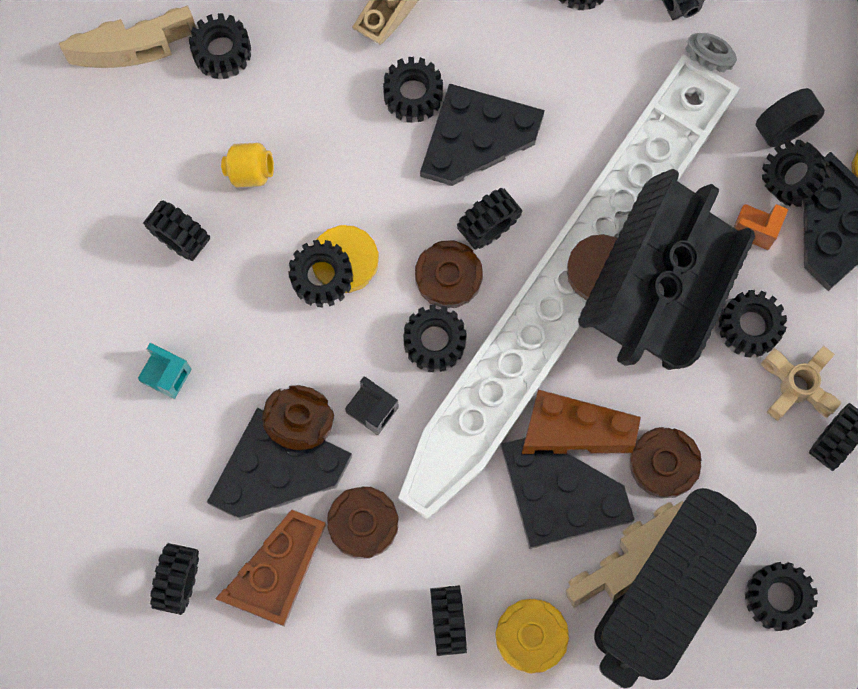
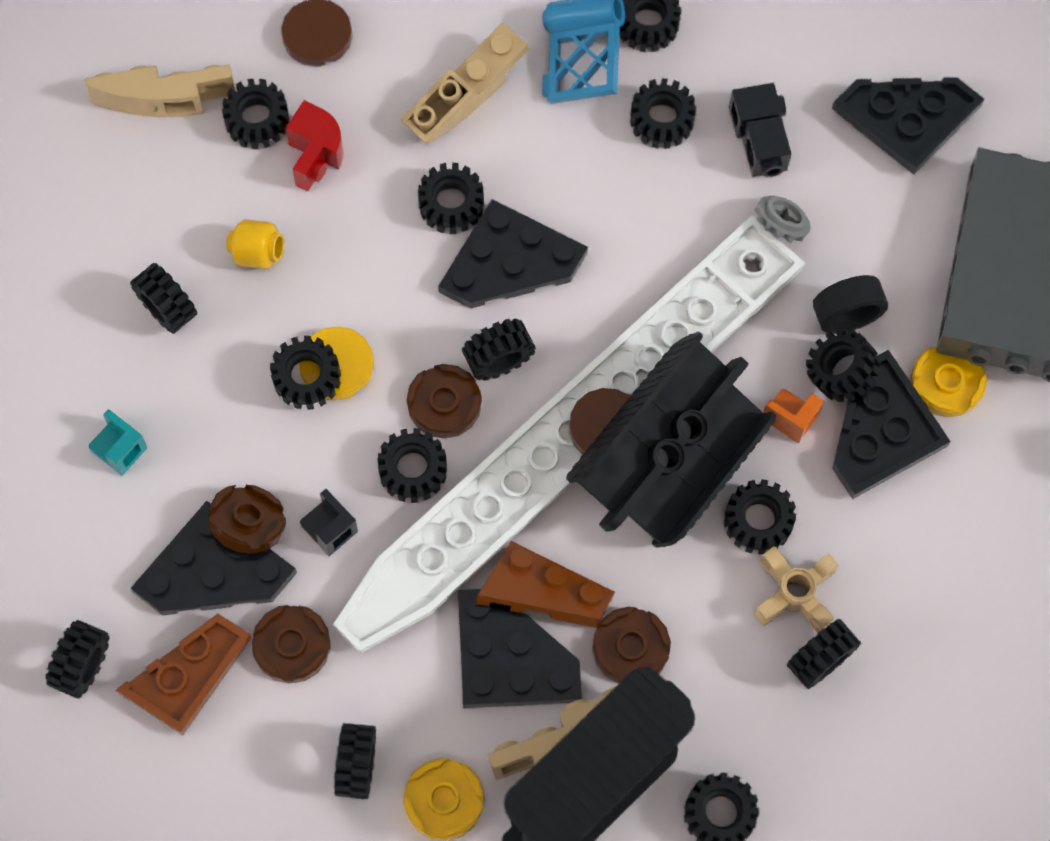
camera: 10 degrees right, 5 degrees down
none -> red brick [286,100,343,192]

